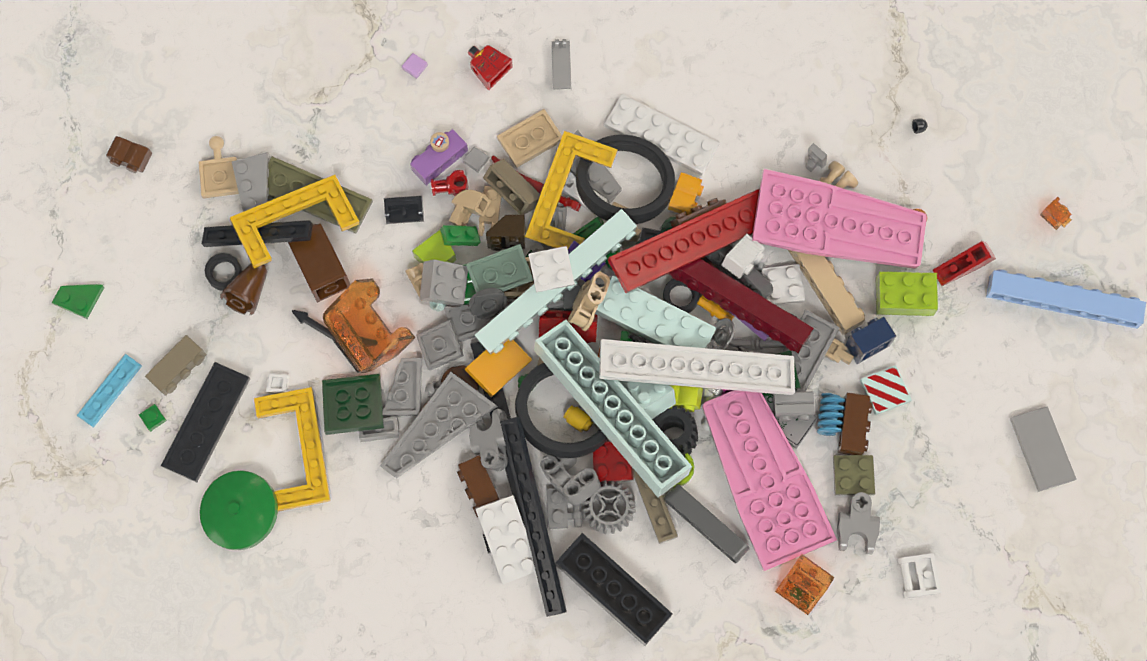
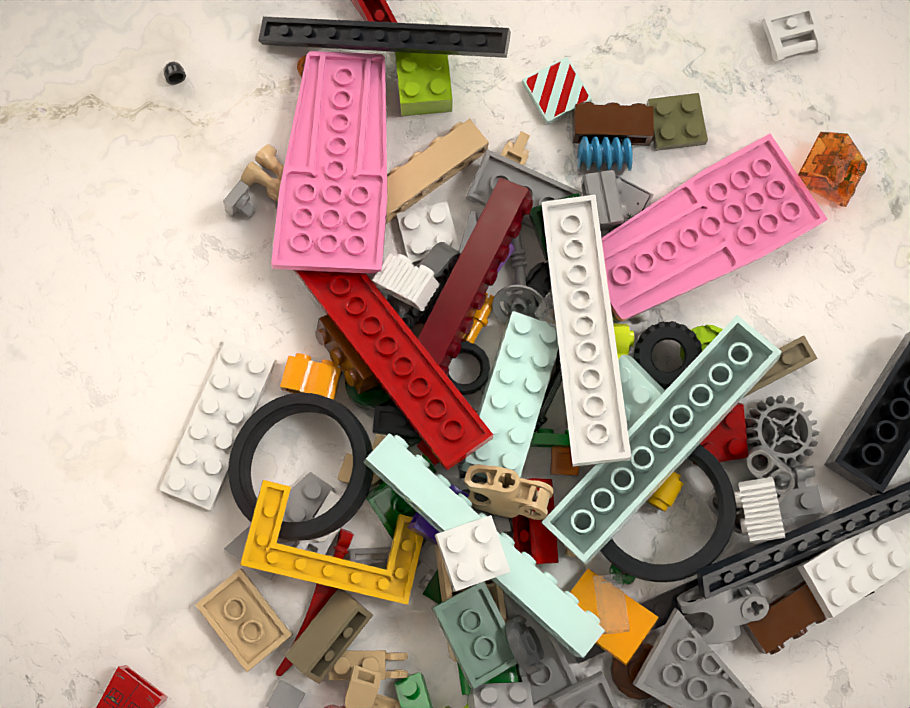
camera: 100 degrees left, 5 degrees up
dark brown slope [486,215,526,251] -> none
light grey hinge [552,39,571,90] -> none
dark grey beam [664,484,750,563] -> none
light grey piece [837,492,880,555] -> none
dark blue brick [845,317,896,364] -> none
none -> black plate [258,16,511,58]
none -> clear tile [593,573,630,635]
none -> white brick [734,477,785,543]

